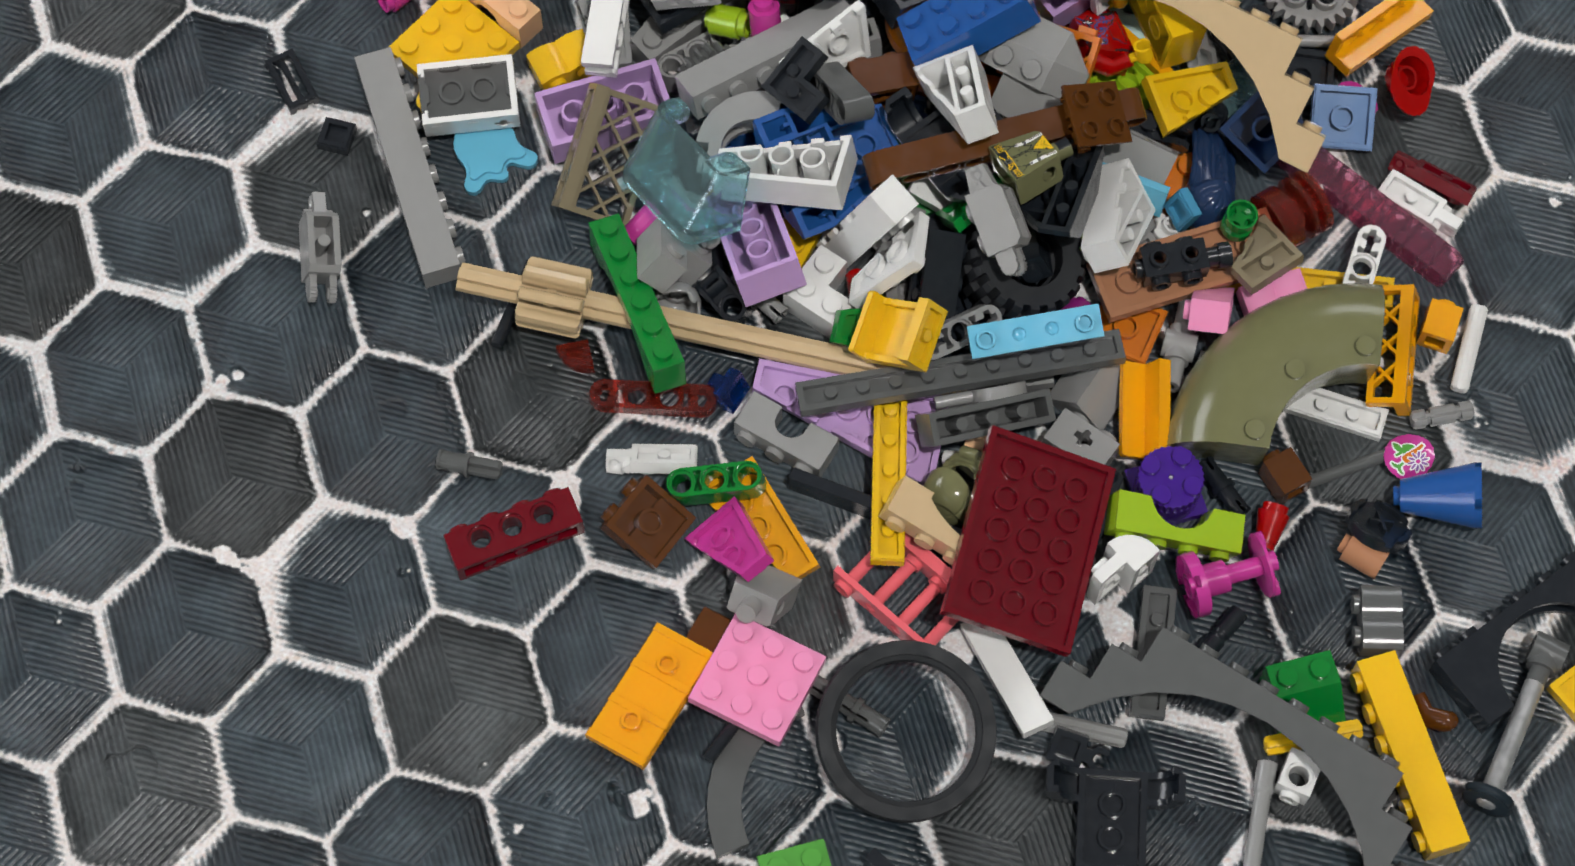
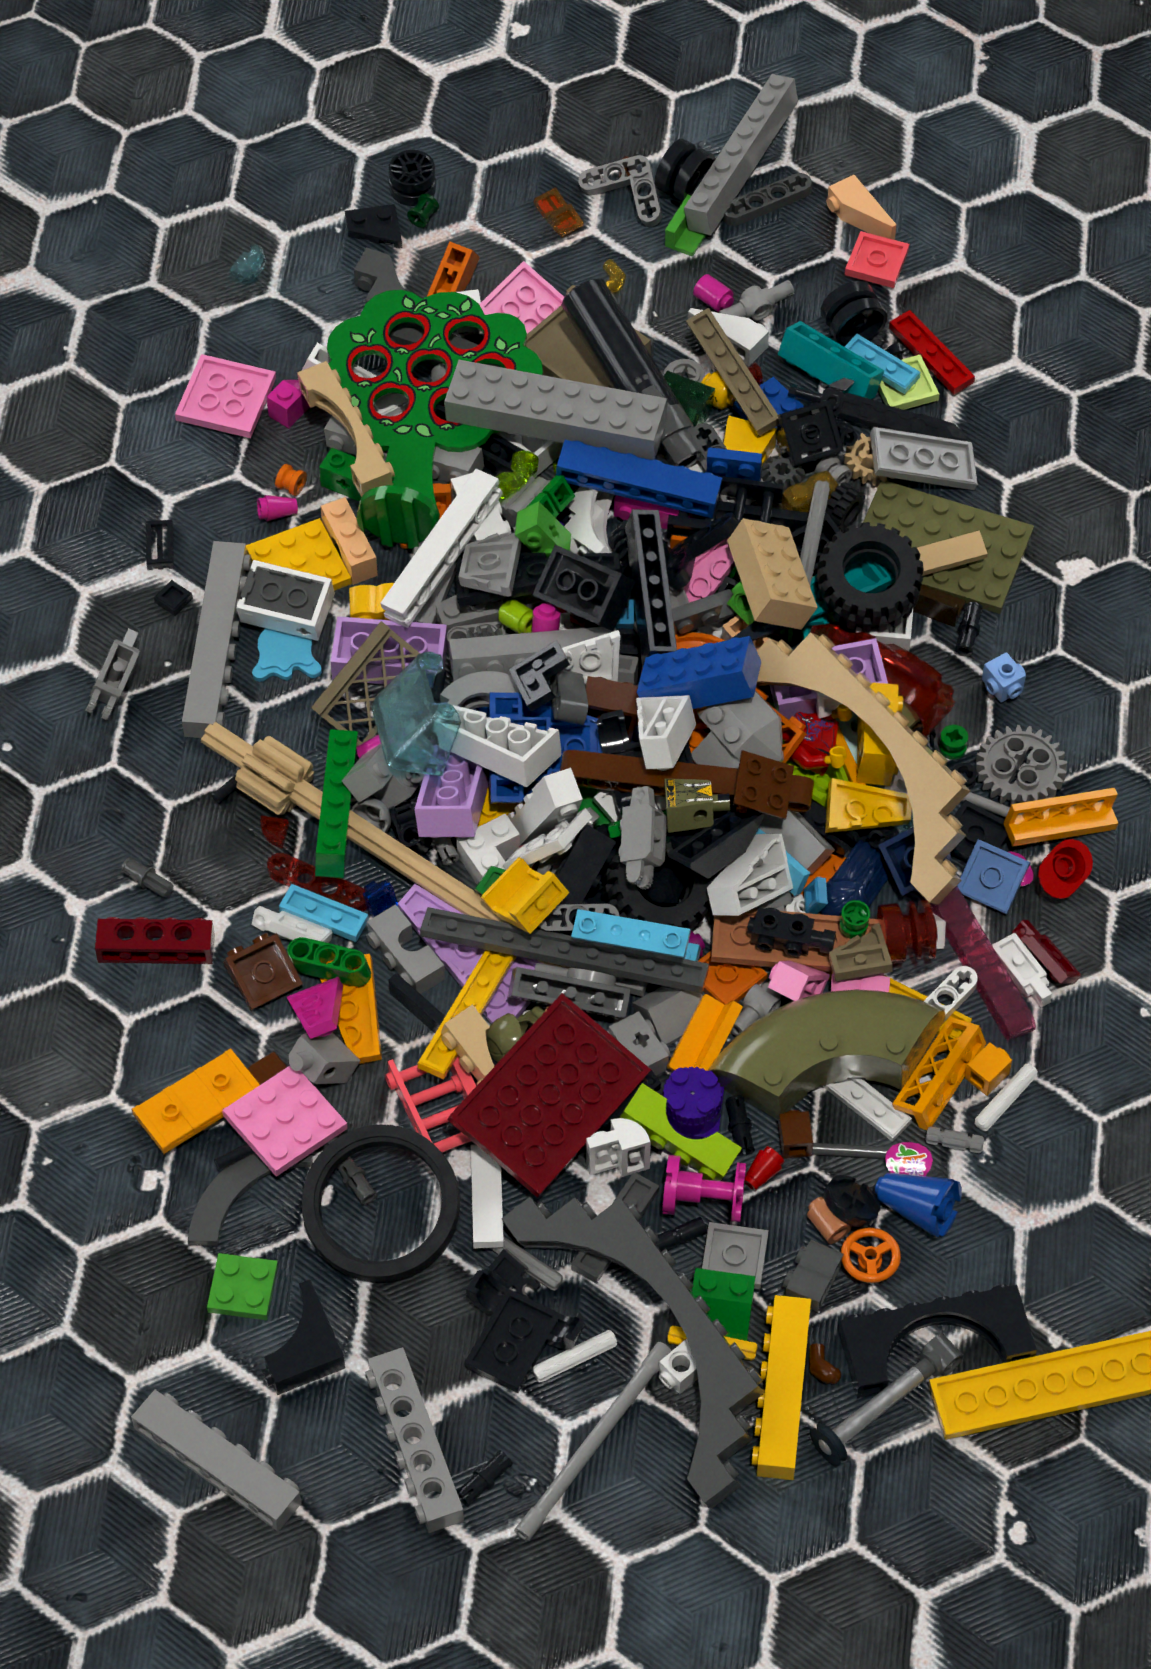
camera: 25 degrees right, 10 degrees down
none -> medium azure plate [279,884,369,942]
none -> white axle [532,1330,617,1382]
none -> light grey plate [702,1222,769,1289]
none -> orange piece [841,1228,901,1283]

